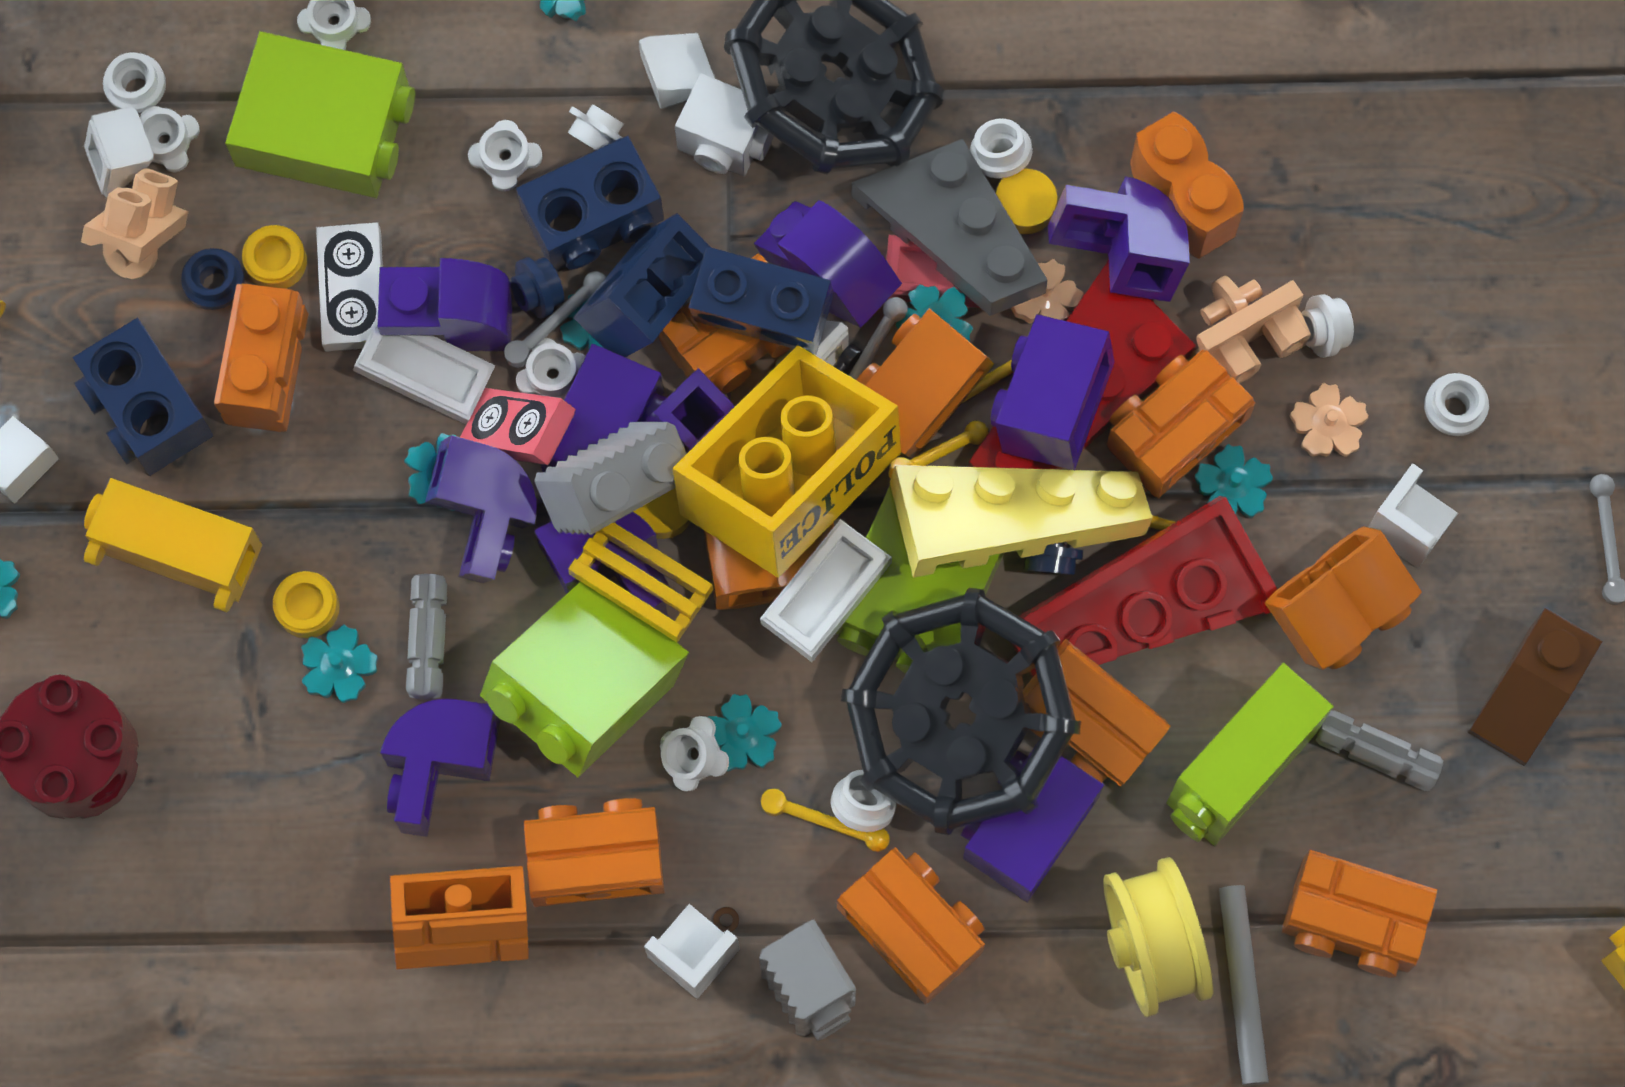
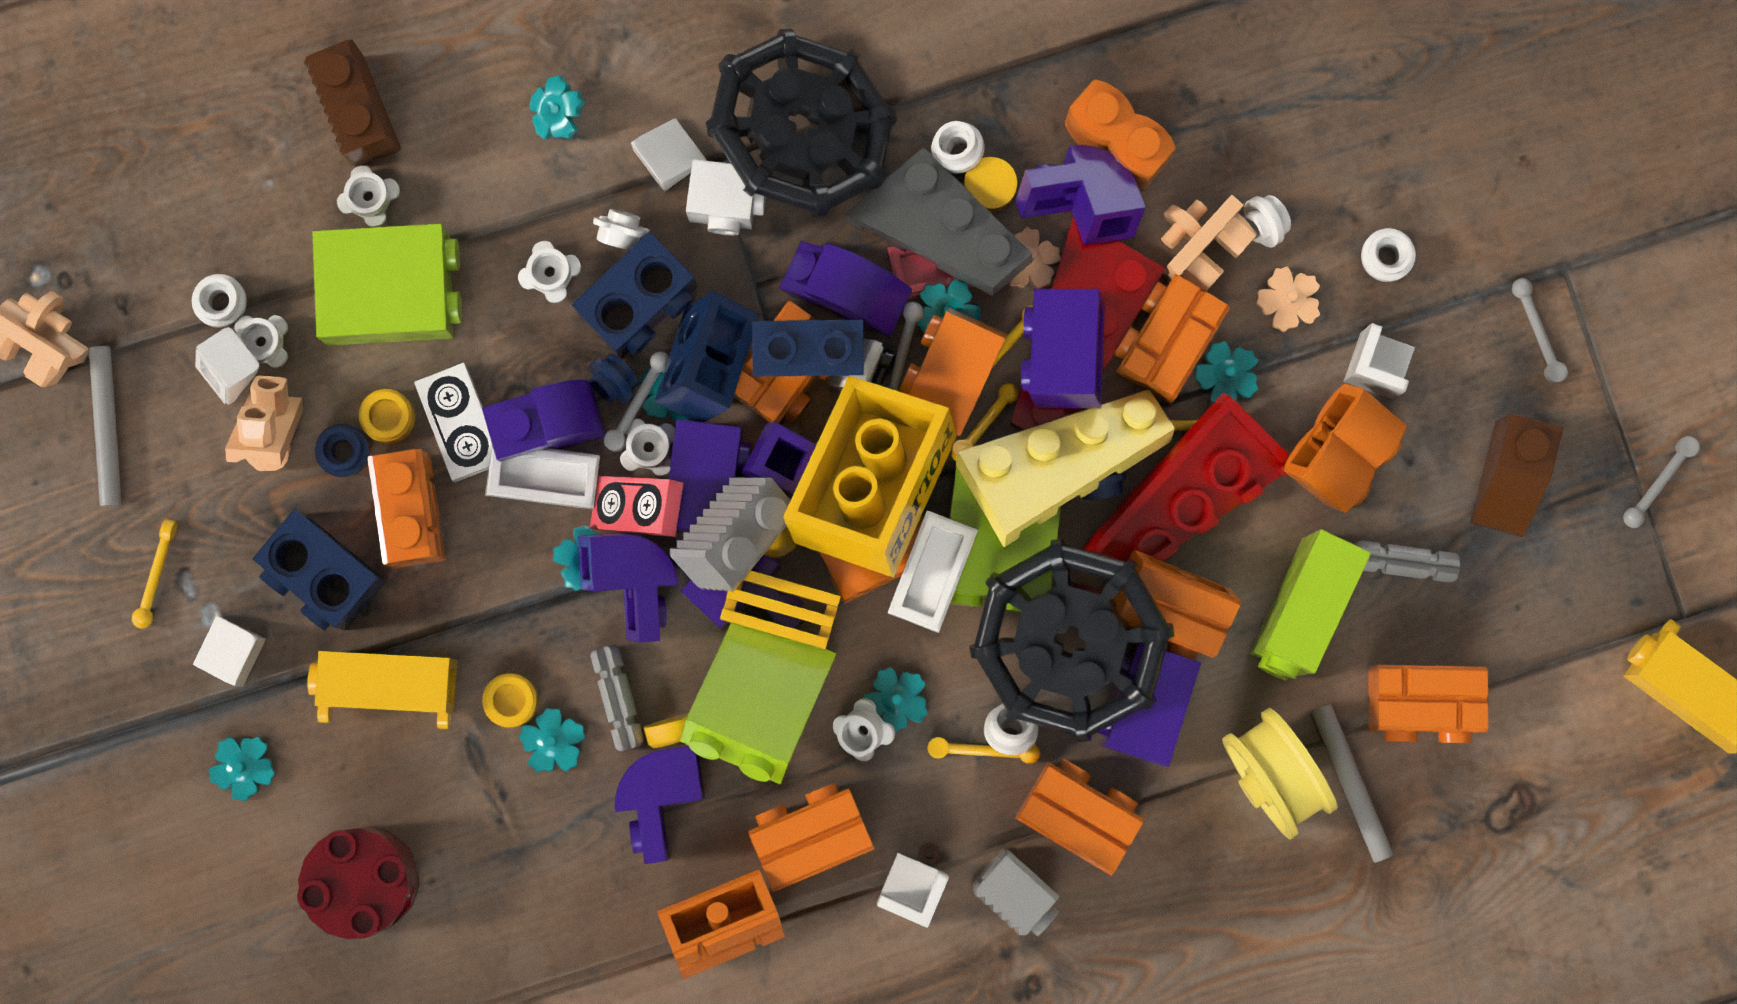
camera: 20 degrees left, 10 degrees up
none -> yellow tile [644,713,689,748]

